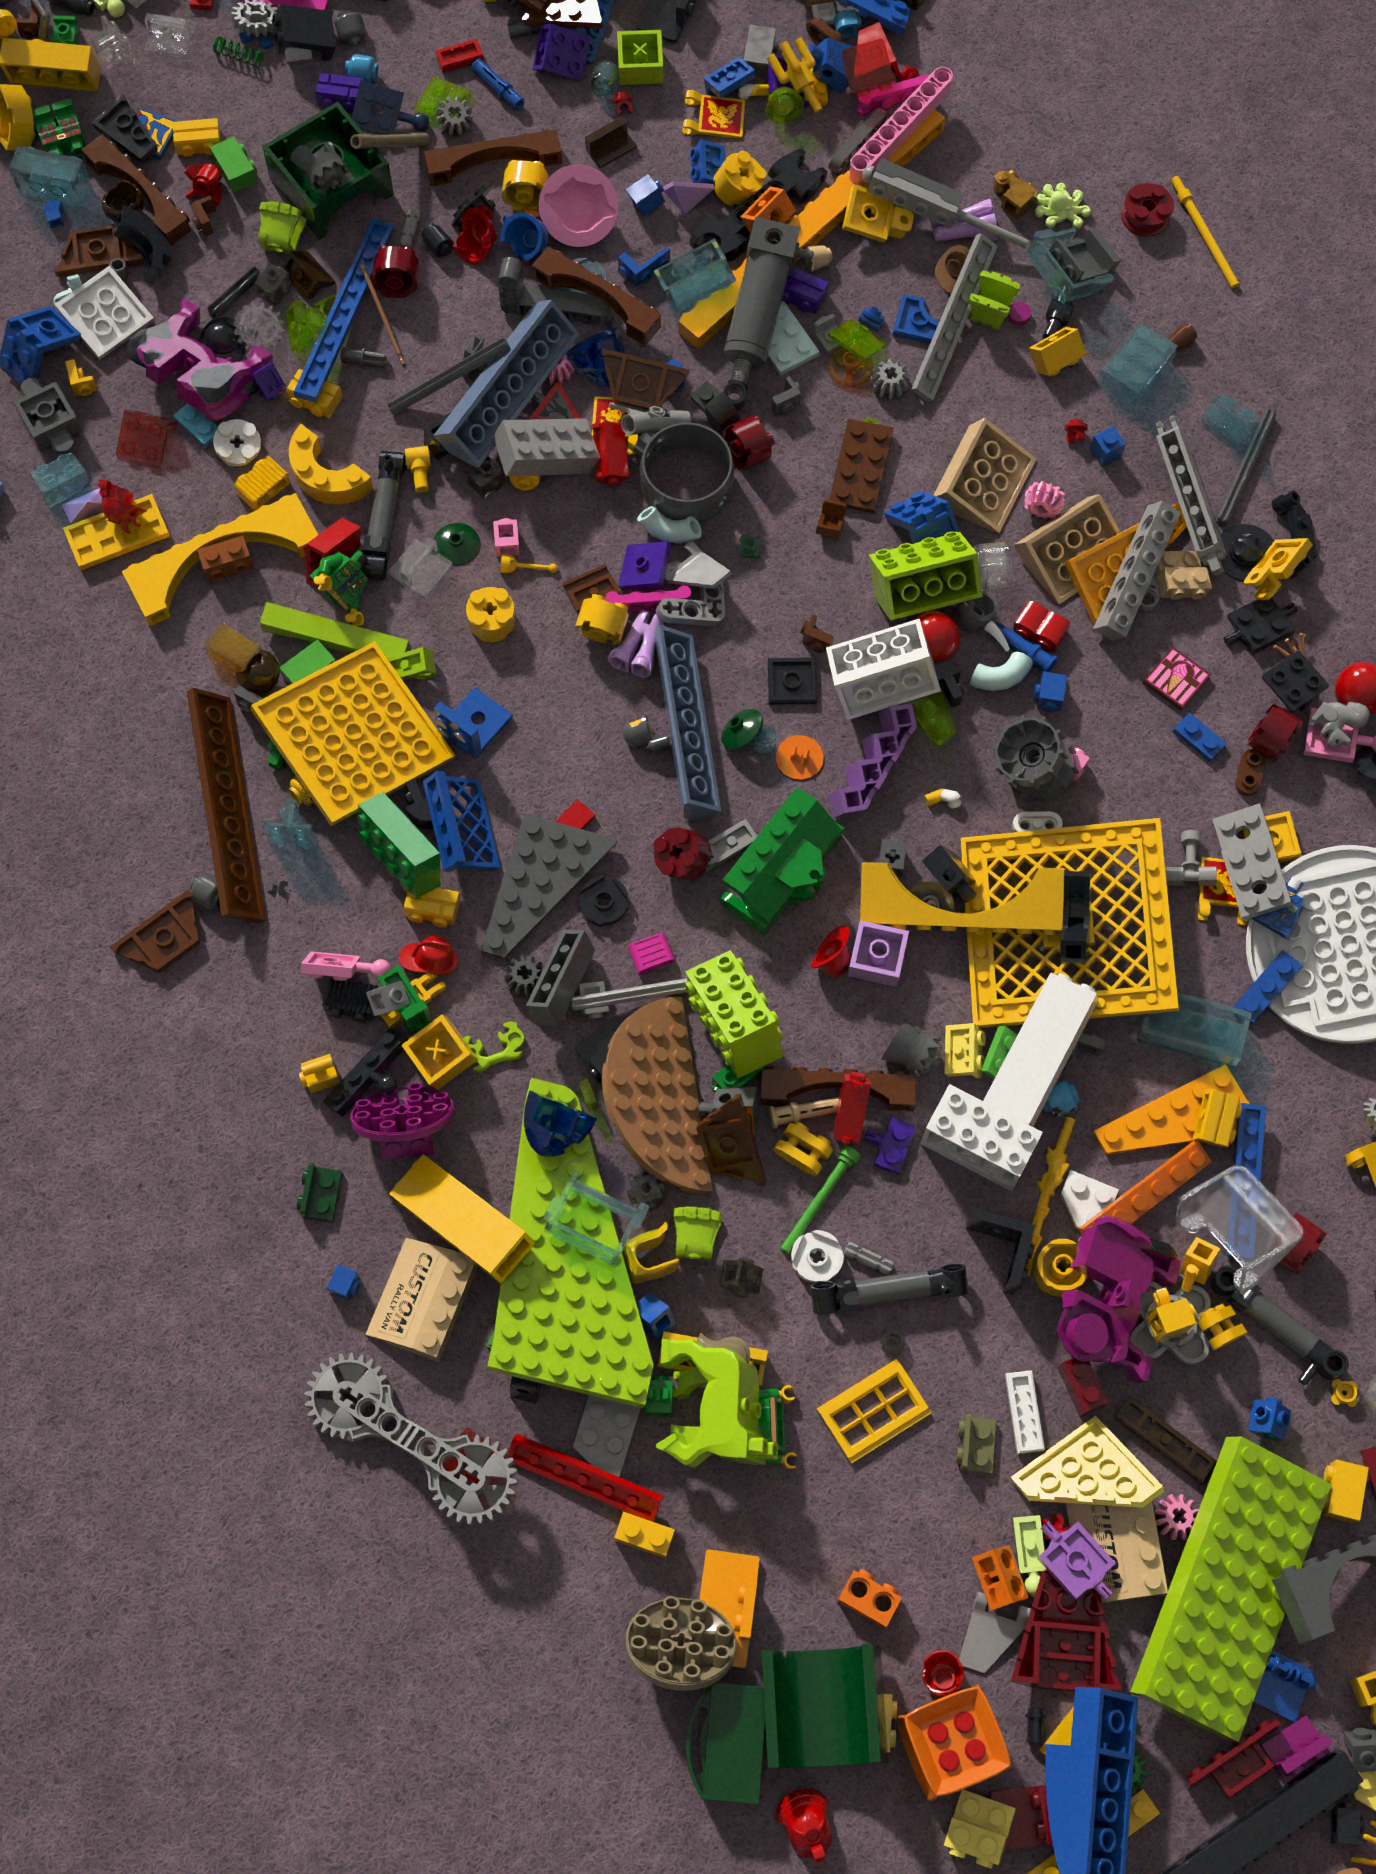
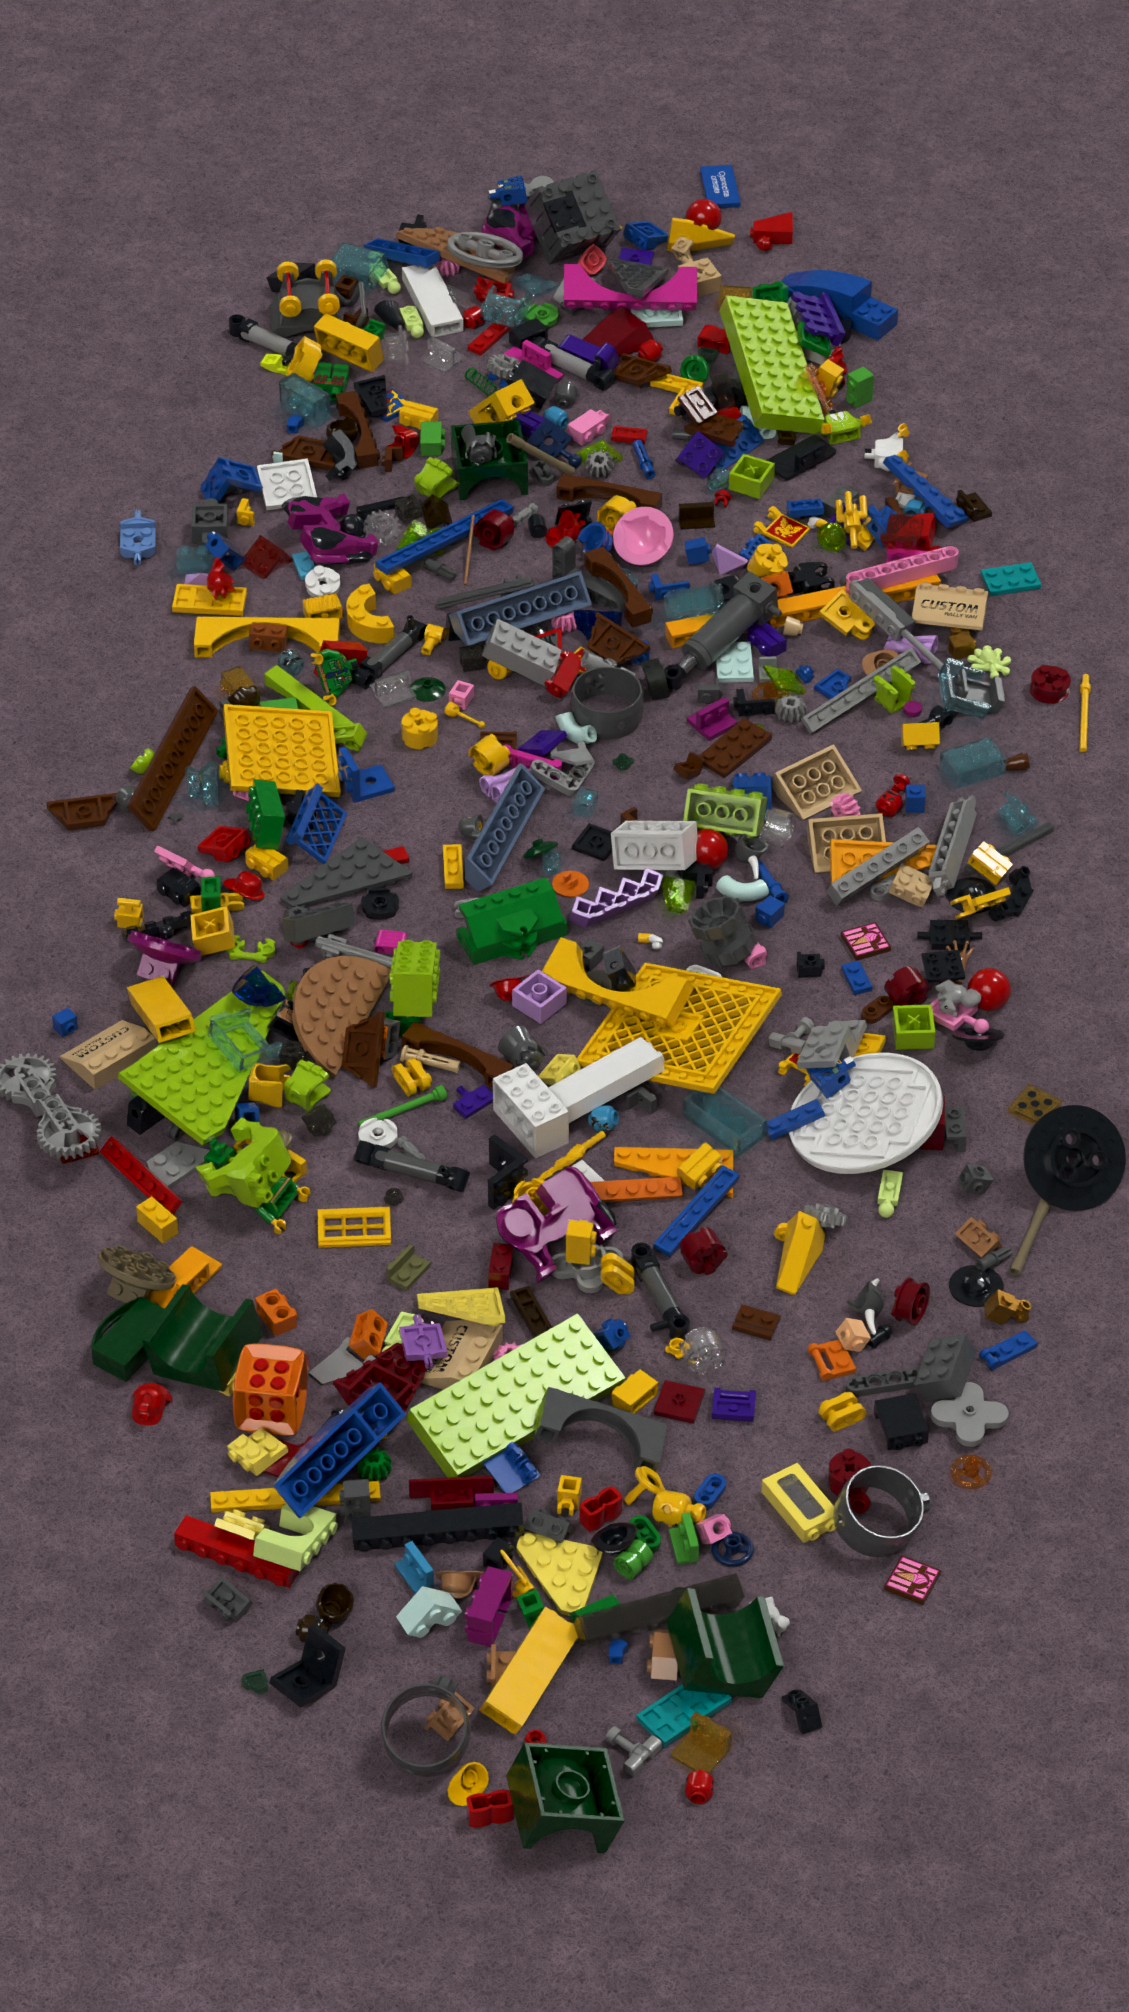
camera: 30 degrees right, 25 degrees down
dark grey hinge [109,258,128,282] -> none
dark purple bracket [251,362,286,400] -> none
dark green bracket [297,1163,343,1222] -> none
light grey bracket [366,981,410,1016] -> none
dark red brick [653,828,712,880] -> none
dark red brick [722,415,775,471] -> none
red brick [833,1072,871,1144] -> none
white plate [1005,1370,1045,1454] -> none
red brick [1013,600,1070,652] -> none
black arch [1060,871,1091,963] -> none
clear windscreen [1175,1165,1303,1294] -> none
yellow brick [1180,1237,1220,1292] -> none
none -> lime hair [129,748,155,775]
none -> red plate [197,825,251,862]
none -> blue torso [205,531,246,571]
none -> black torso [267,999,300,1044]
none -> clear light blue head [278,649,304,674]
none -> dark grey brick [339,1479,371,1524]
none -> yellow plate [443,844,464,889]
none -> yellow plate [468,379,535,424]
none -> dark grey beam [533,460,554,486]
none -> bright pink brick [567,409,611,446]
none -> clear light blue brick [573,787,598,818]
none -> magenta bracket [687,697,738,741]
none -> black bracket [733,689,775,716]
none -> black brick [796,952,825,978]
none -> red head [875,790,903,817]
none -> lime brick [892,1005,935,1050]
none -> tan slope [912,582,988,630]
none -> yellow brick [967,841,1013,886]
none -> teal plate [980,562,1041,596]

